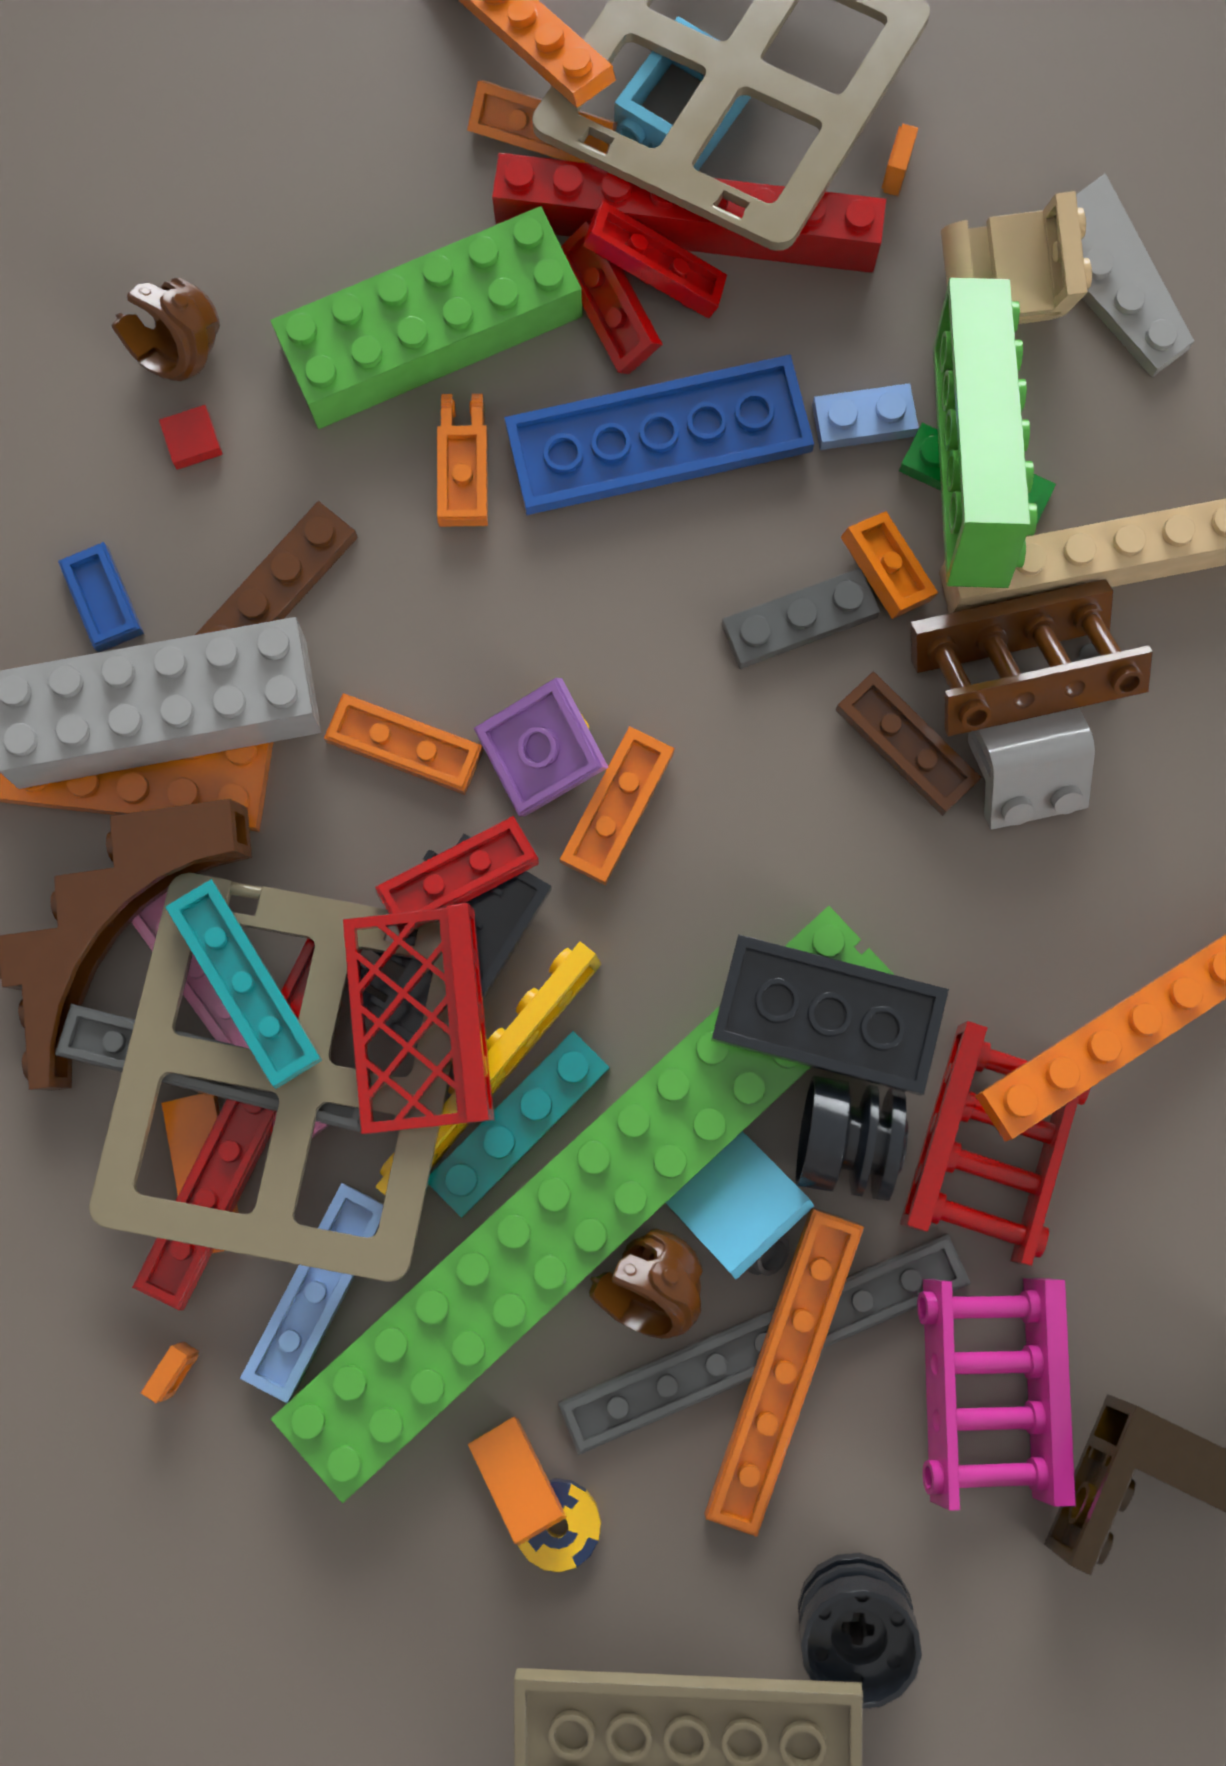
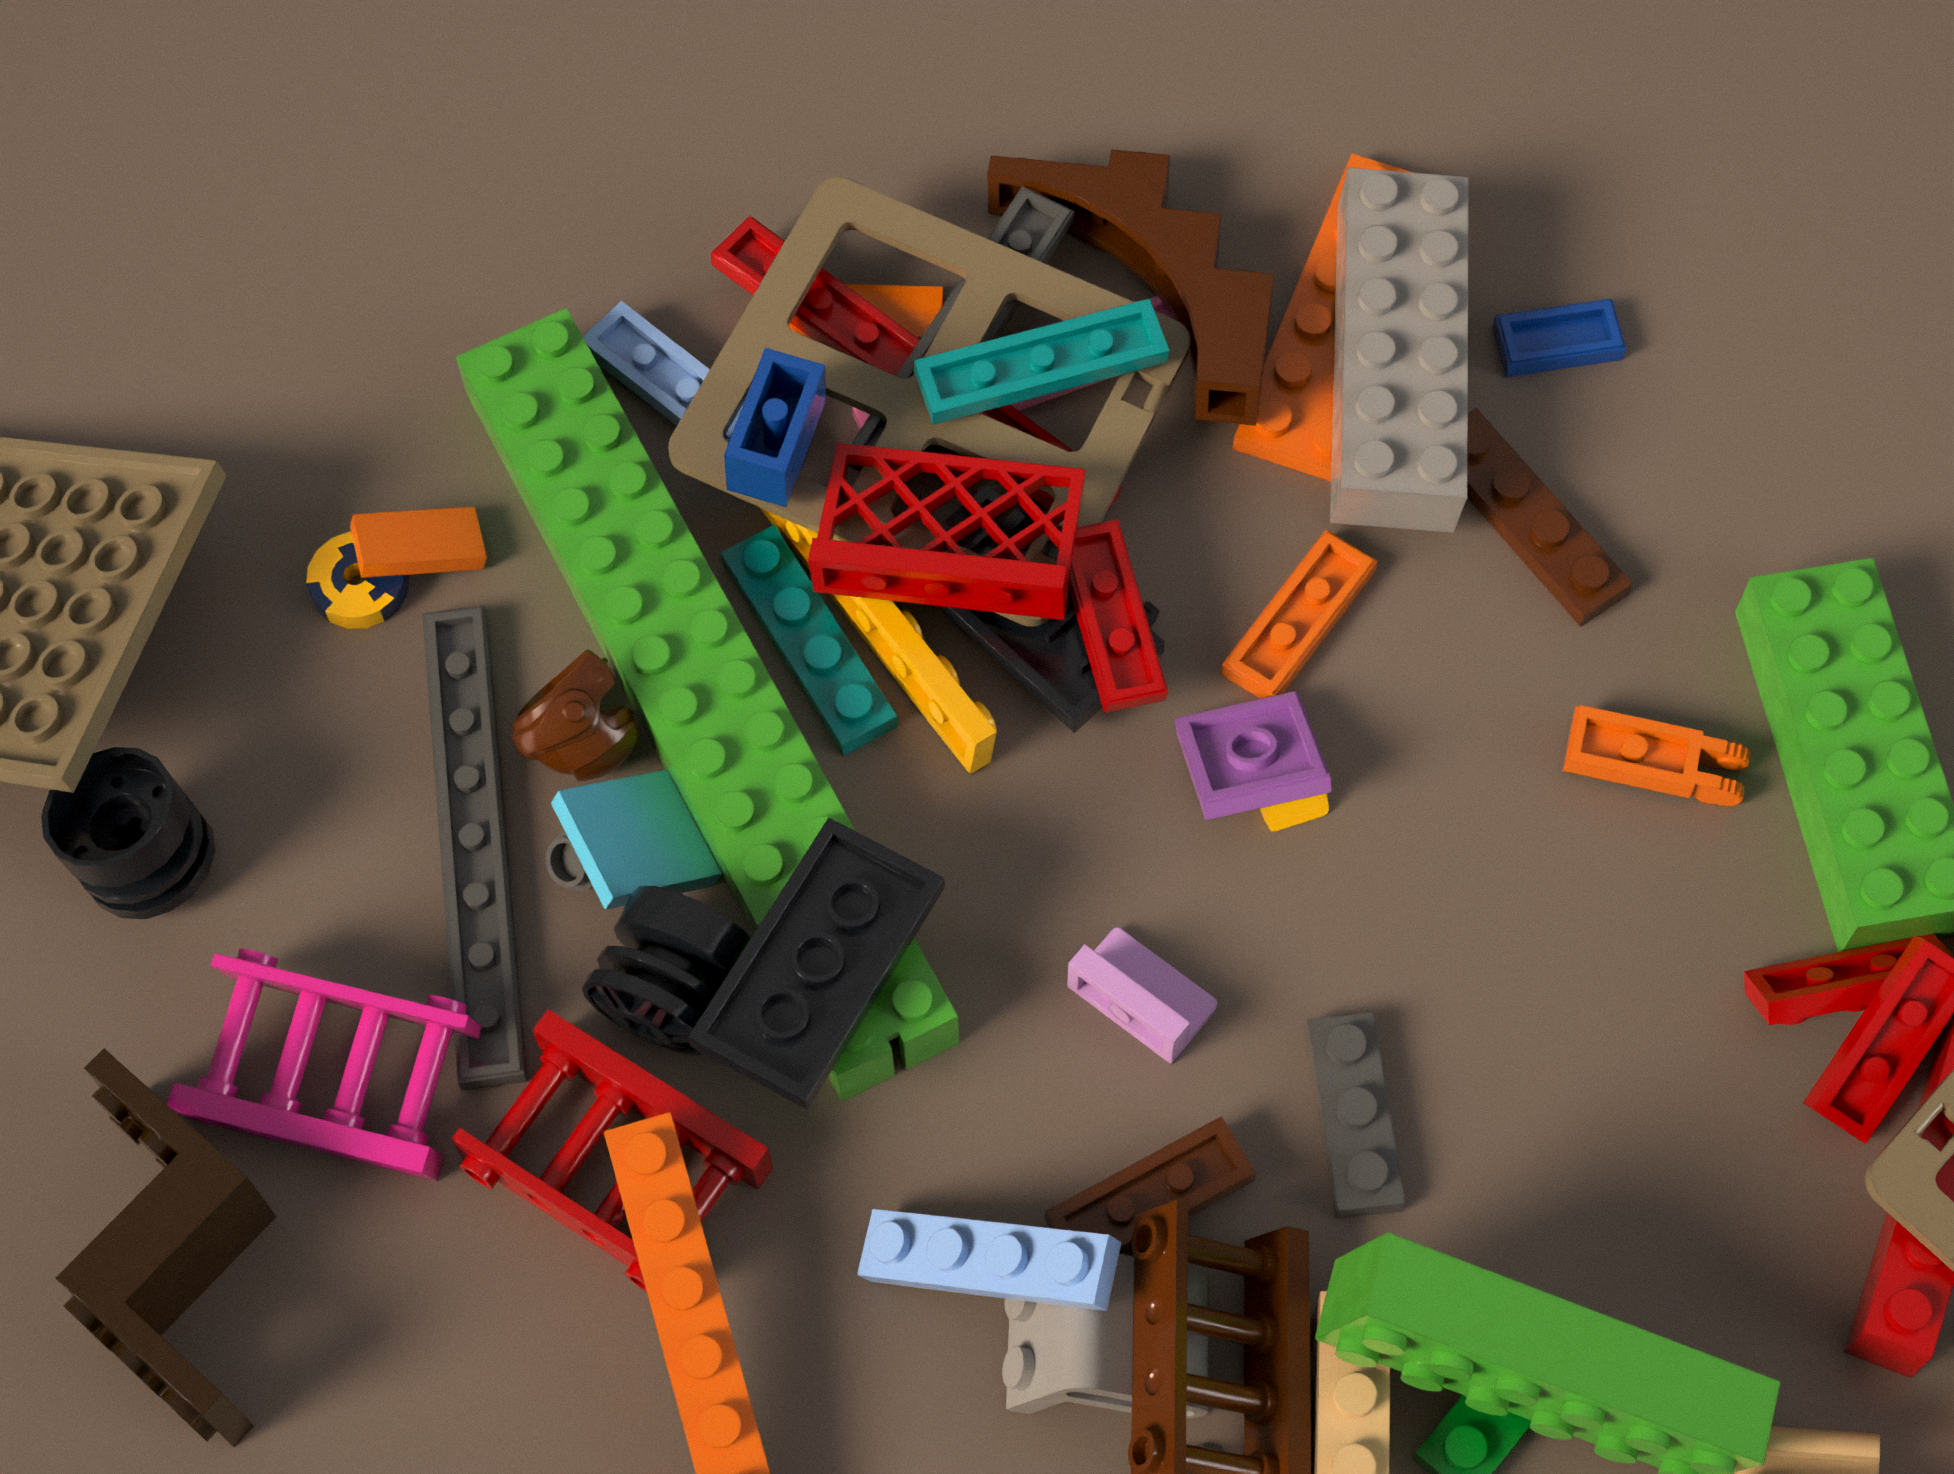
camera: 105 degrees right, 15 degrees down
reddish brown helmet [111,277,220,381] -> none
orange tile [141,1341,199,1403] -> none
red tile [159,405,223,470] -> none
blue plate [504,354,814,515] -> none
orange plate [560,726,675,886] -> none
orange tile [704,1208,864,1537] -> none
light blue plate [812,383,919,450] -> none
orange plate [841,511,938,619] -> none
none -> blue brick [724,348,826,507]
none -> light blue plate [857,1209,1121,1311]
none -> lavender panel [1067,927,1217,1064]

